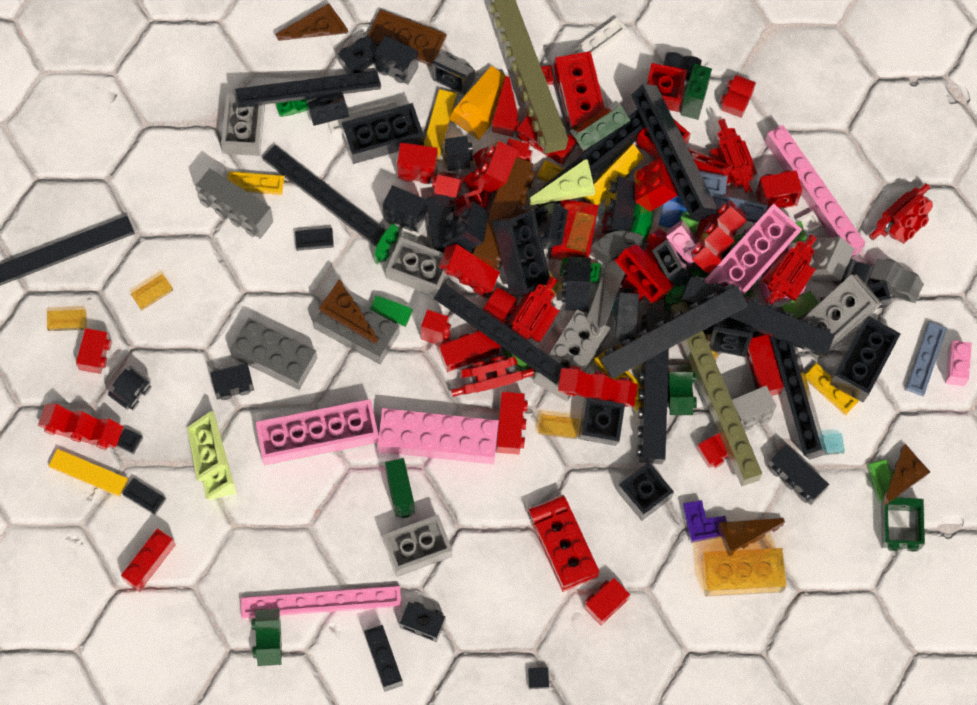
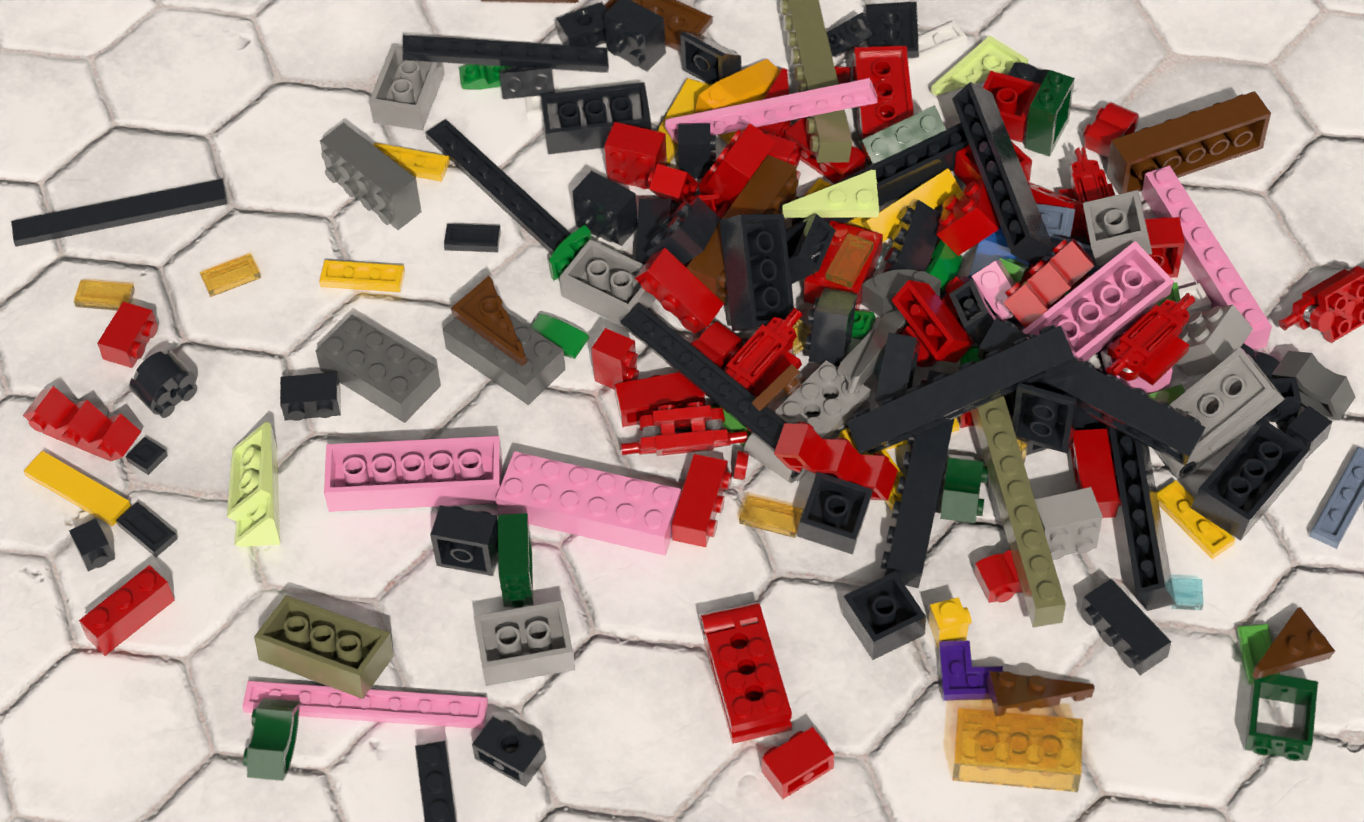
camera: 15 degrees right, 15 degrees down
none -> black brick [69,518,115,572]
none -> olive brick [254,595,394,699]
none -> yellow tile [319,260,405,293]
none -> black brick [430,505,498,576]
none -> bright pink tile [665,78,877,143]
none -> red tile [733,450,749,480]
none -> reddish brown wing [752,364,805,411]
none -> black hips [826,12,876,58]
none -> black tile [866,2,919,58]
none -> yellow brick [928,597,972,648]
none -> yellowish green wing [931,35,1029,96]
none -> light grey brick [1083,190,1152,266]
none -> reddish brown brick [1106,91,1271,194]
none -> black brick [1284,406,1332,459]

